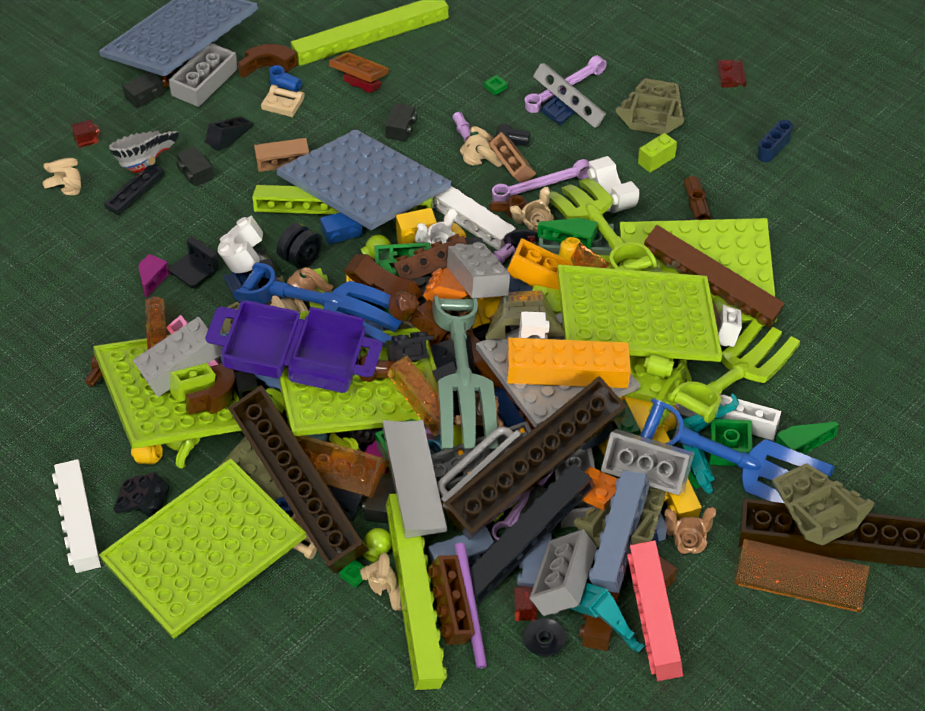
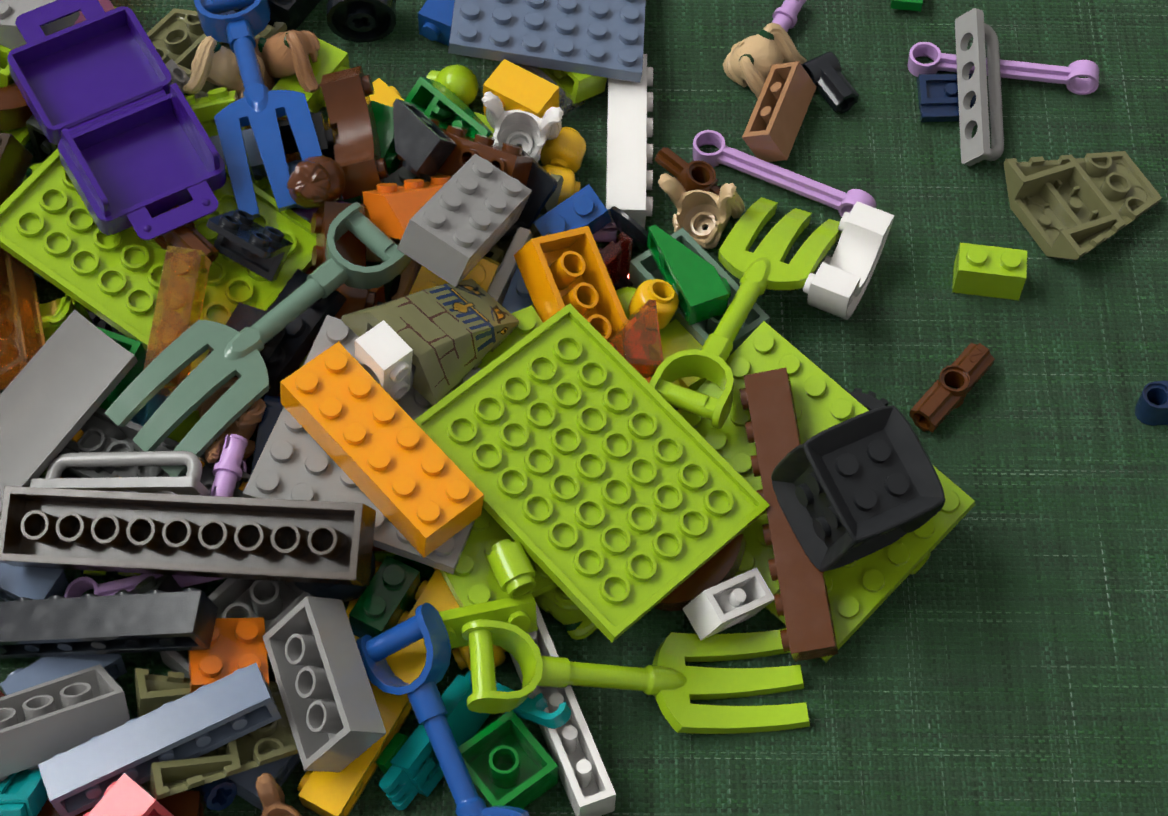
camera: 45 degrees right, 10 degrees up
none -> lavender pin [210,434,248,497]
none -> black slope [393,99,457,176]
none -> blue brick [533,184,612,236]
none -> black piece [771,405,945,572]

